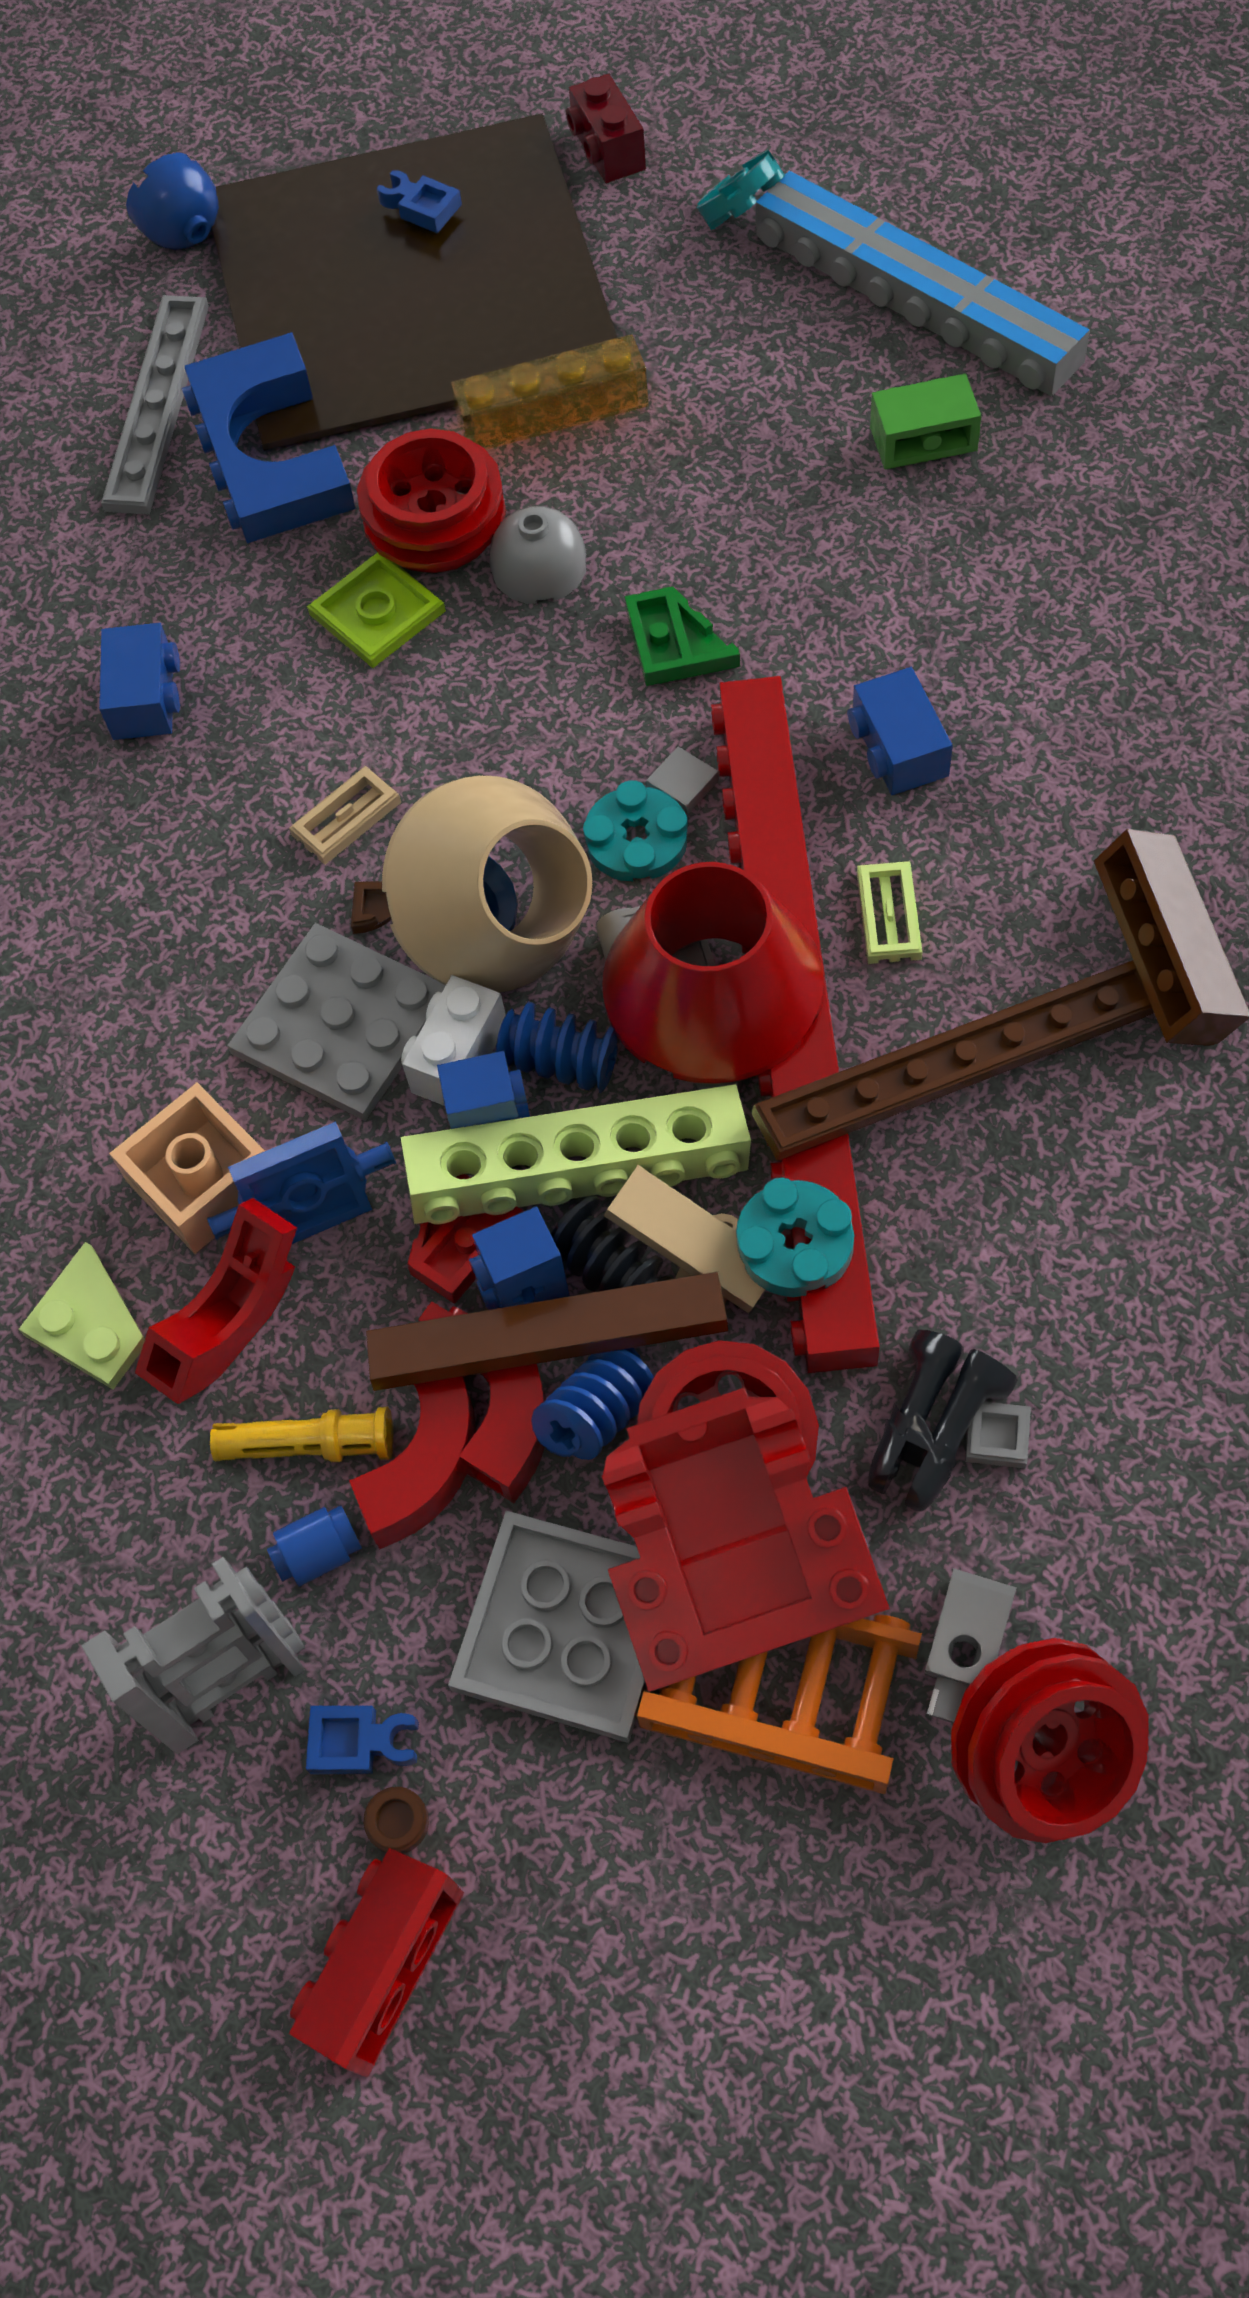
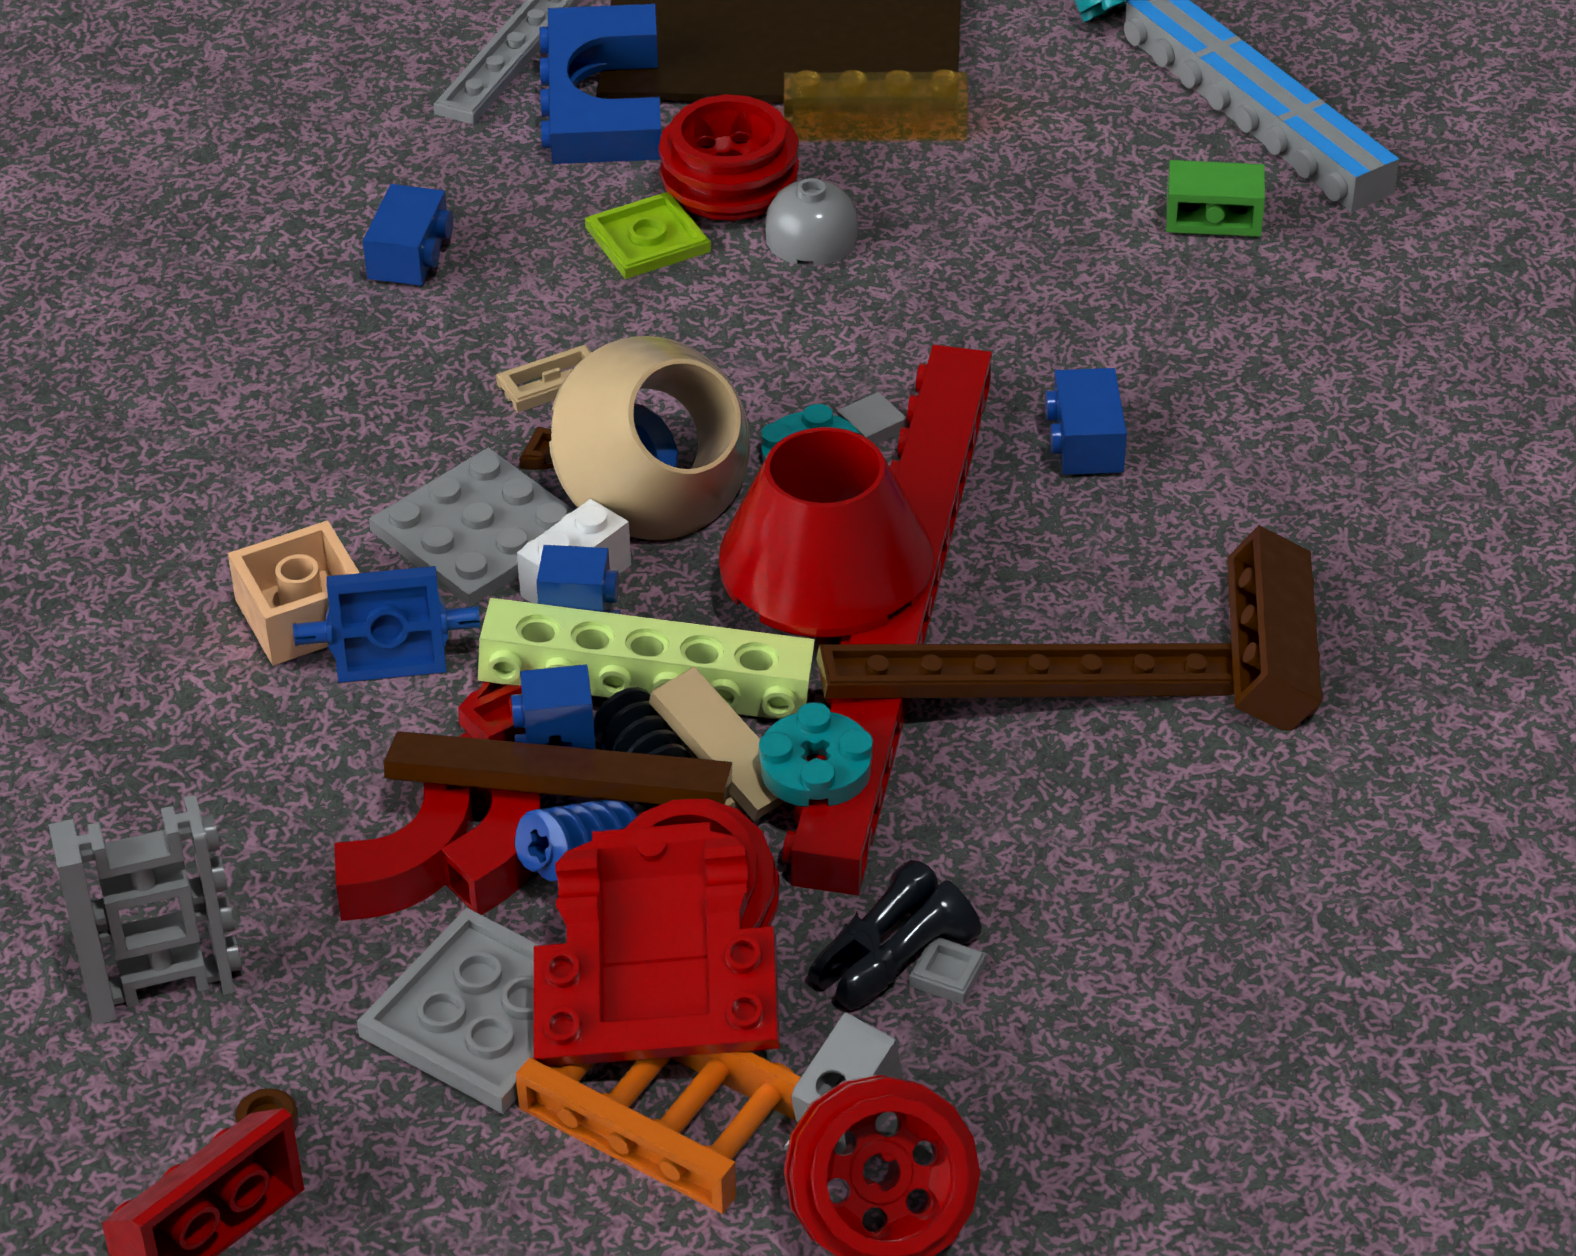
camera: 10 degrees right, 20 degrees down
yellowish green wing [19,1242,145,1390] -> none
red arch [135,1198,297,1404] -> none
yellow pin [210,1406,393,1463] -> none
blue brick [267,1505,362,1587] -> none
blue plate [306,1706,419,1774] -> none
blue piece [496,1001,618,1094] -> none
green wing [625,586,740,686] -> none
yellowish green tile [857,861,922,964] -> none

